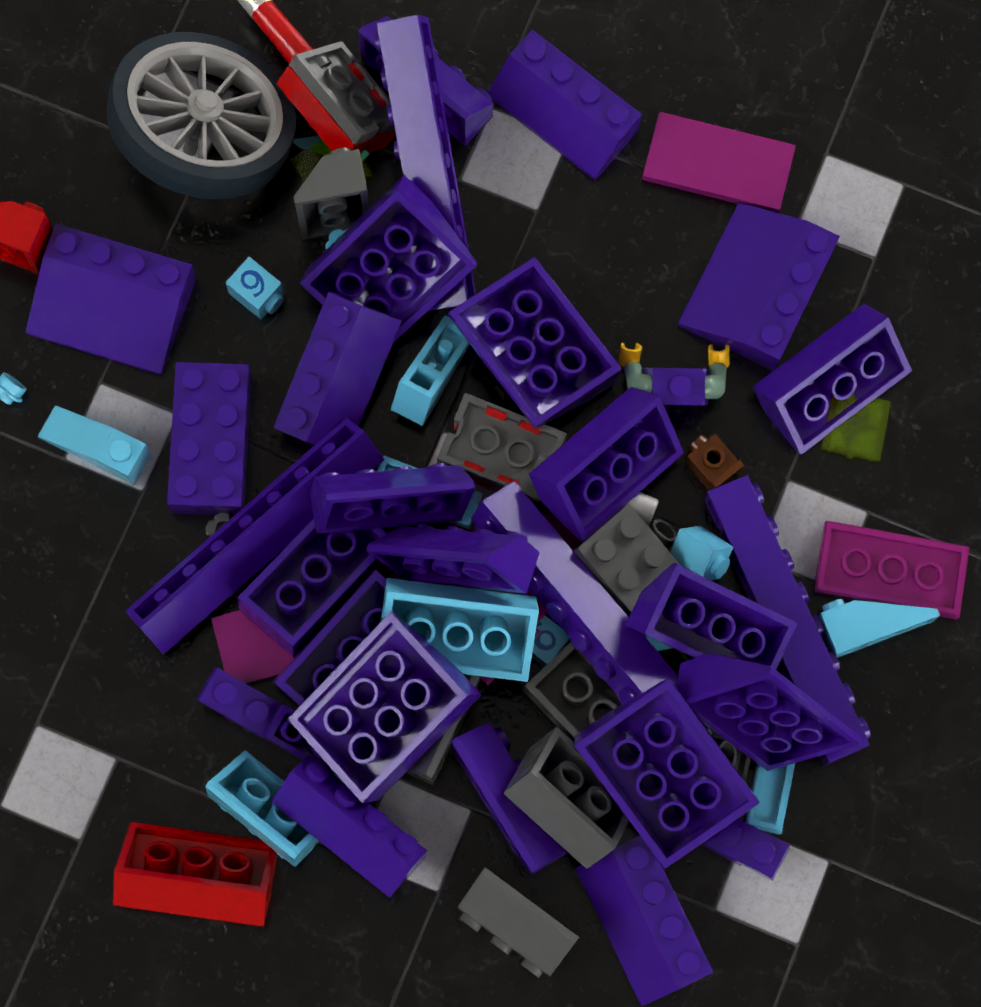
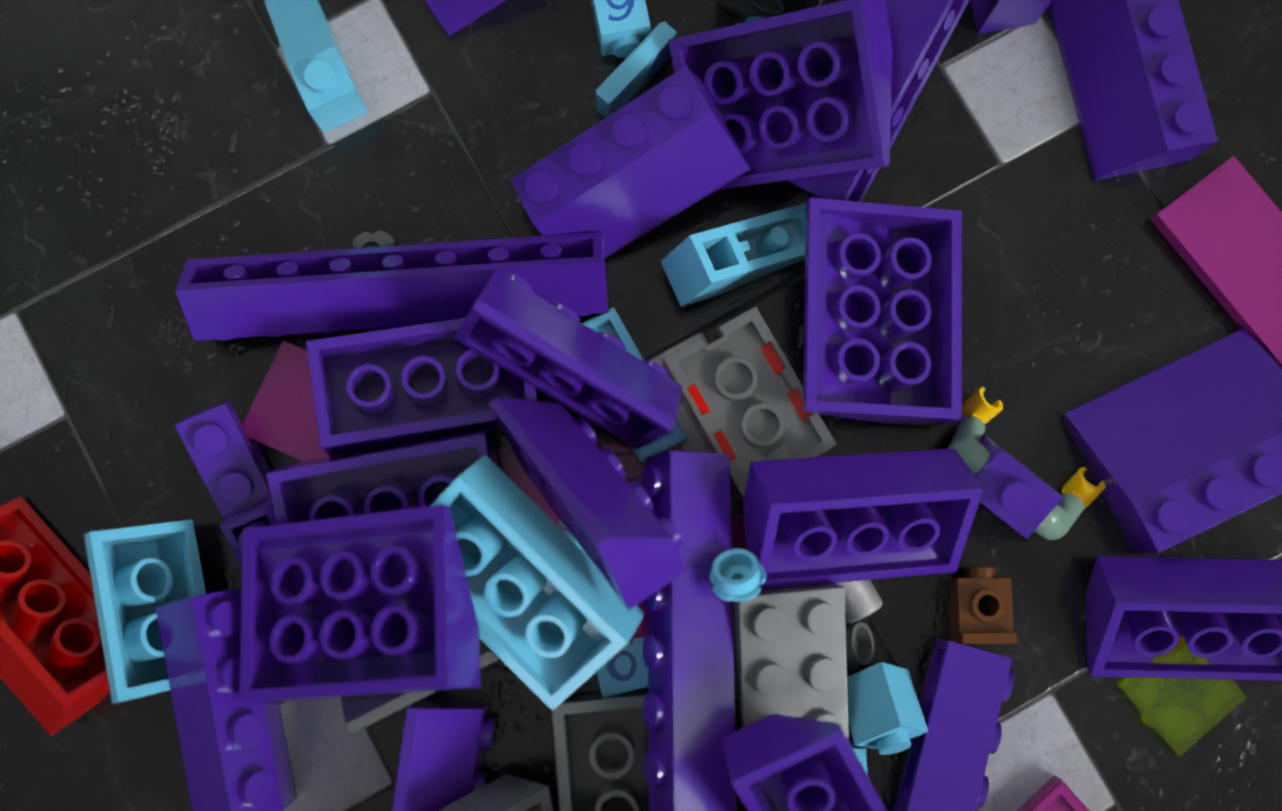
camera: 40 degrees right, 5 degrees up
dark purple brick [167,362,252,516] -> none
none -> medium azure tile [596,21,677,118]
none -> medium azure plate [709,549,766,602]

